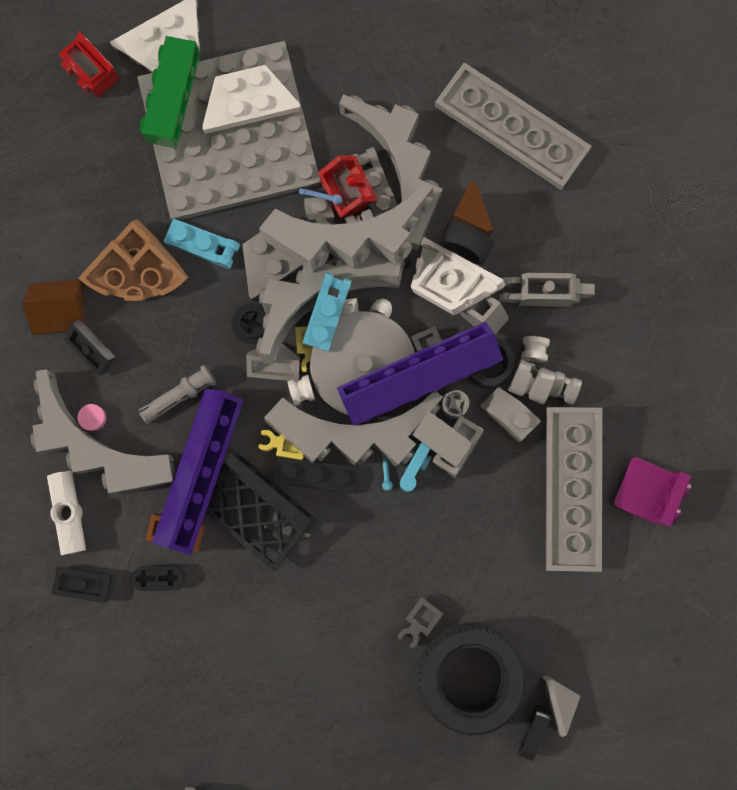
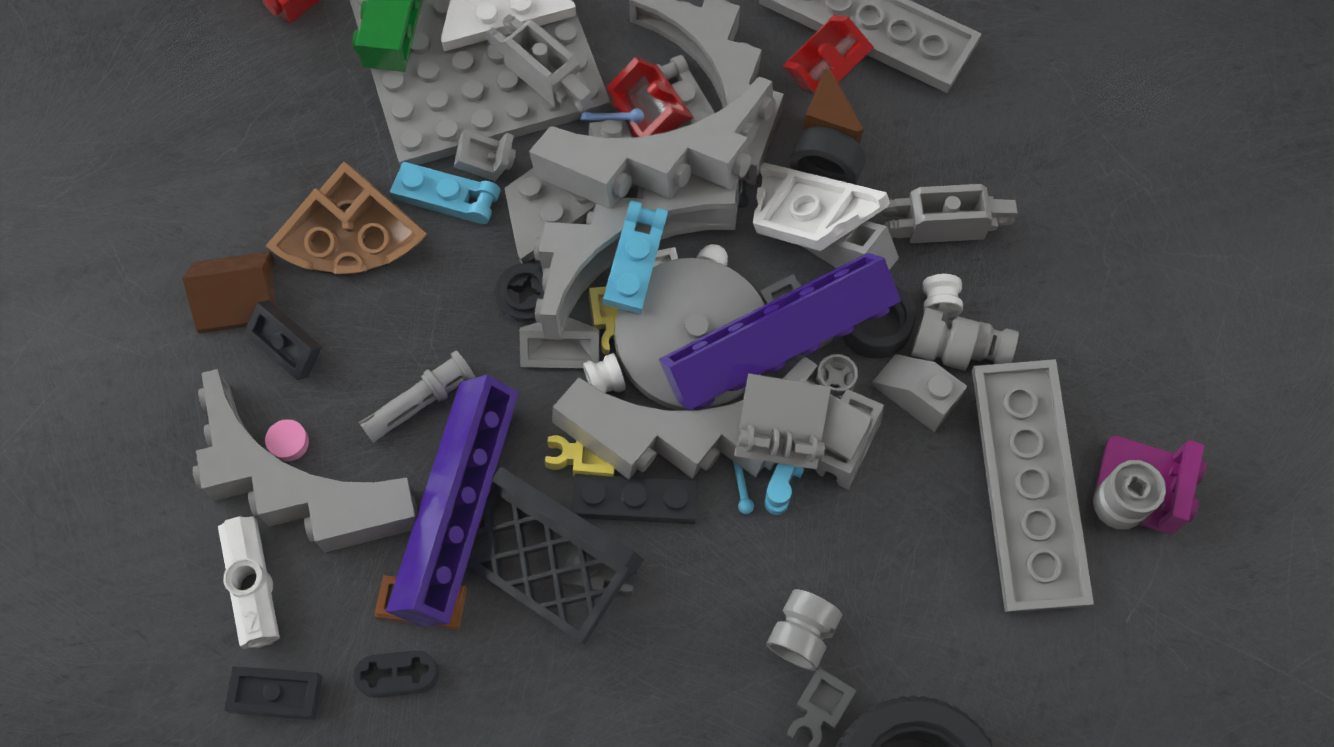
camera: 10 degrees left, 15 degrees down
none -> light grey bracket [454,129,516,181]
none -> light grey hinge [486,14,593,113]
none -> light grey hinge [734,373,831,469]
none -> light grey wheel [766,589,843,671]
none -> red window [782,15,874,94]
none -> light grey wheel [1093,460,1166,529]

